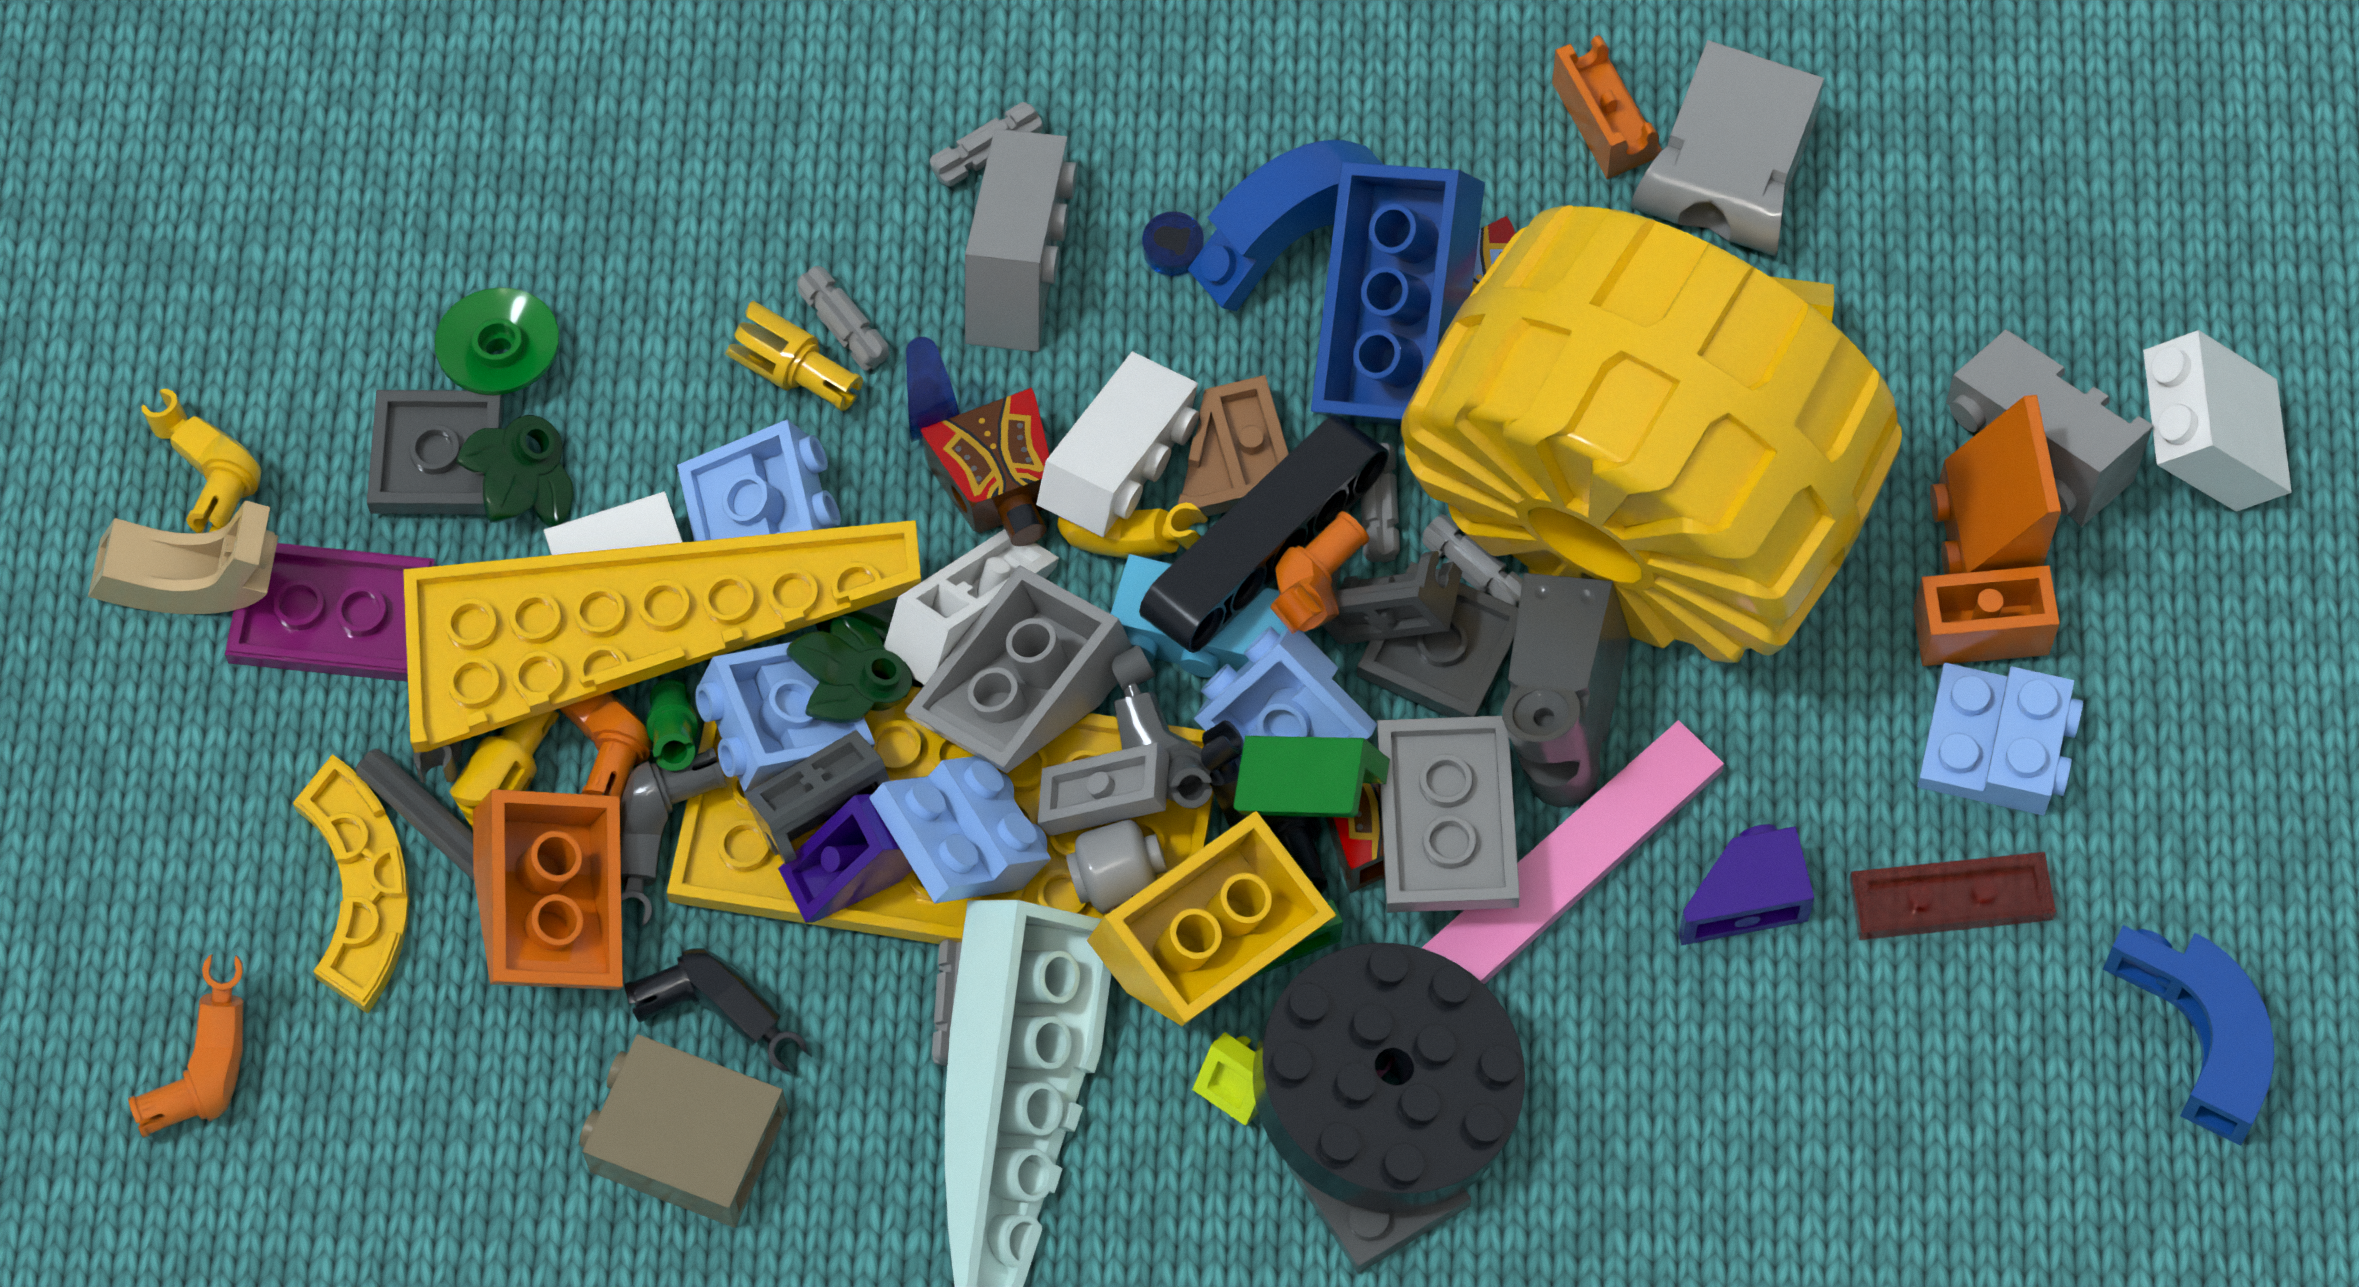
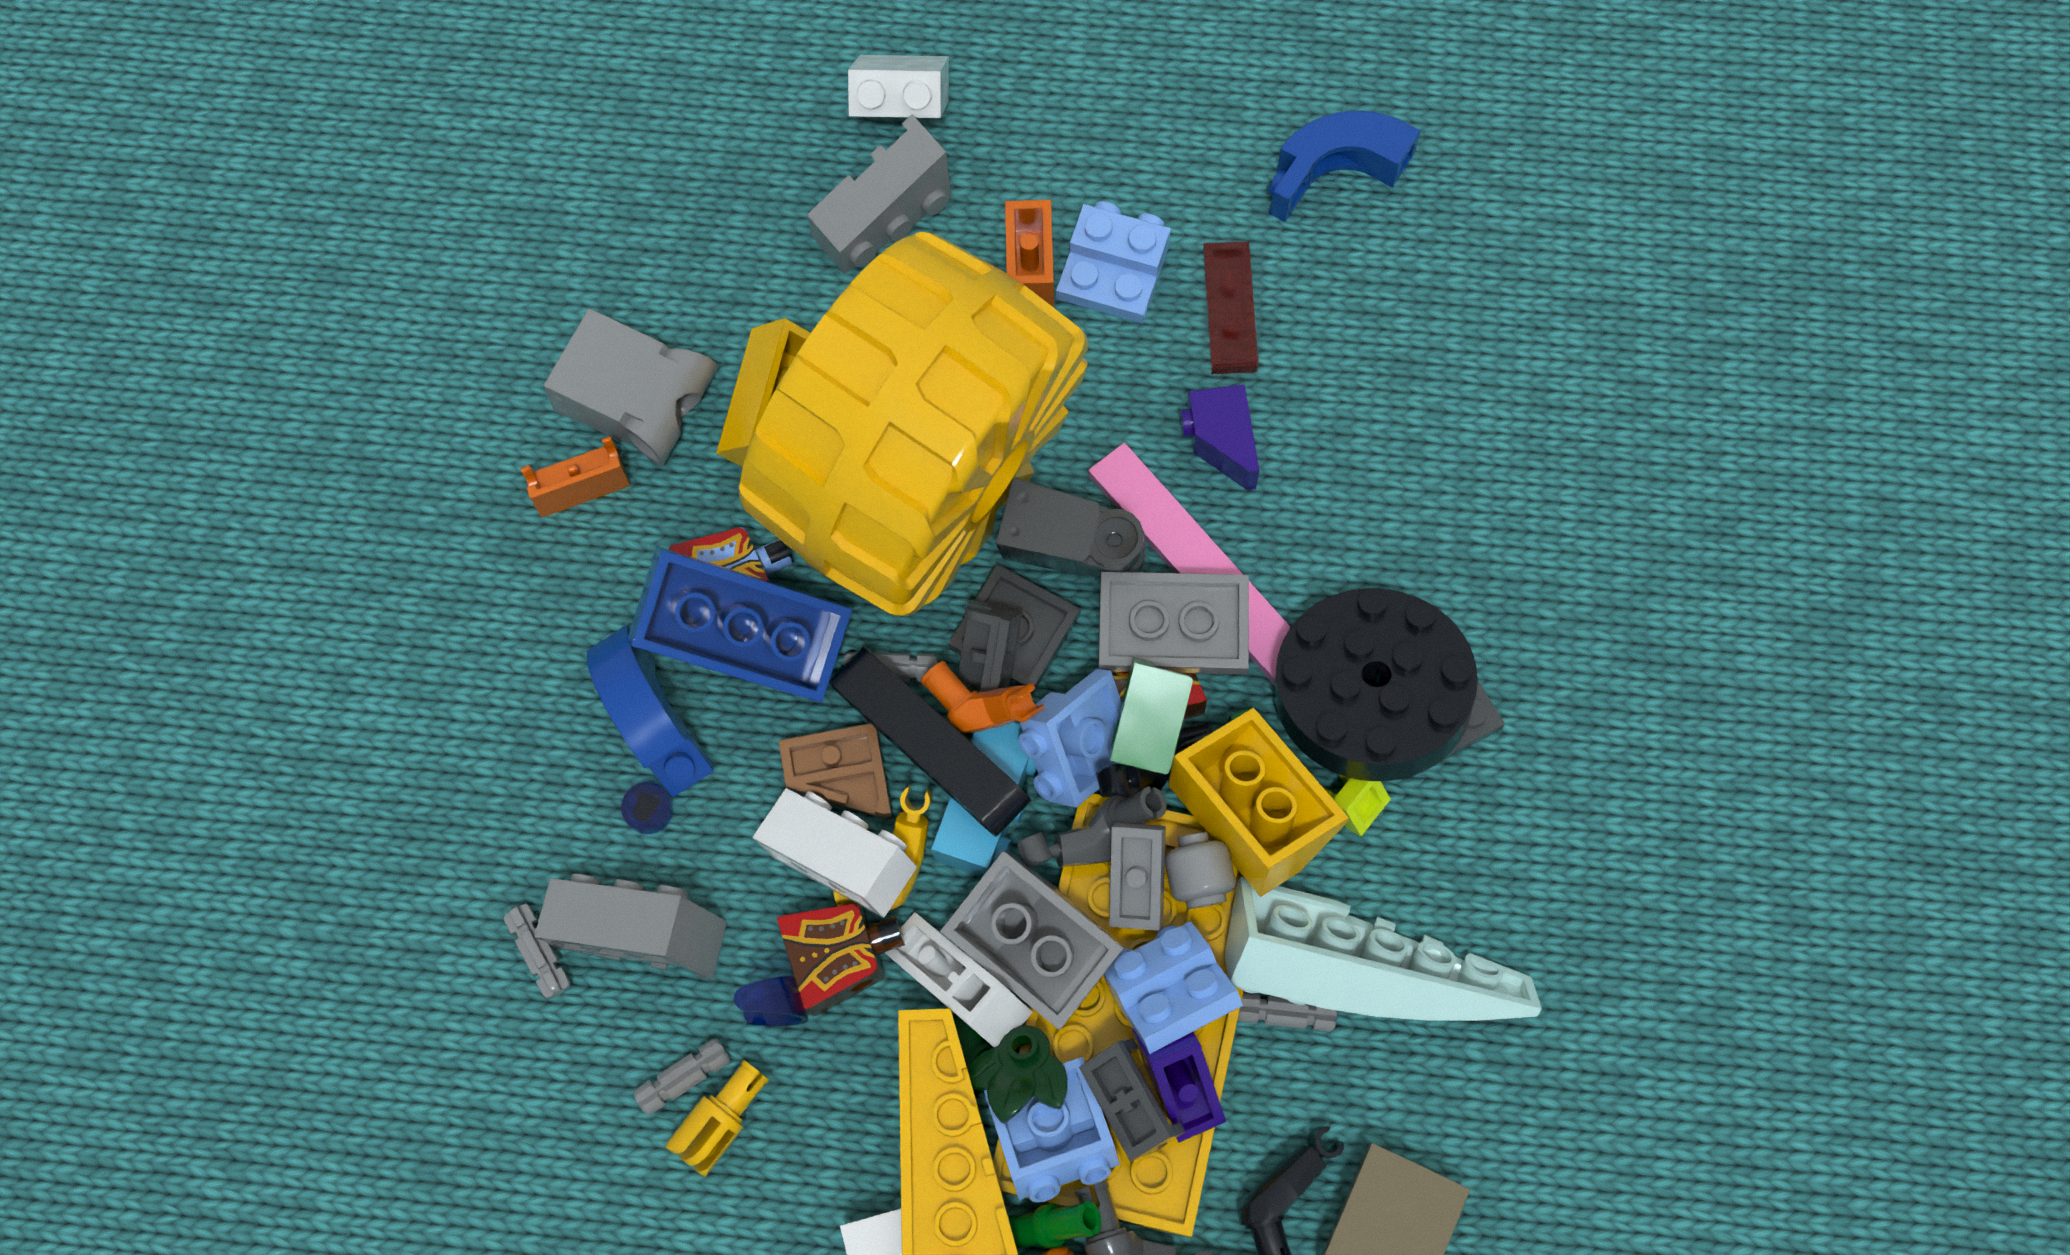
camera: 85 degrees left, 5 degrees up
light blue plate [677,419,841,541] -> none
light grey axle [1422,514,1523,608] -> none
orange slope [1930,395,2061,575] -> none

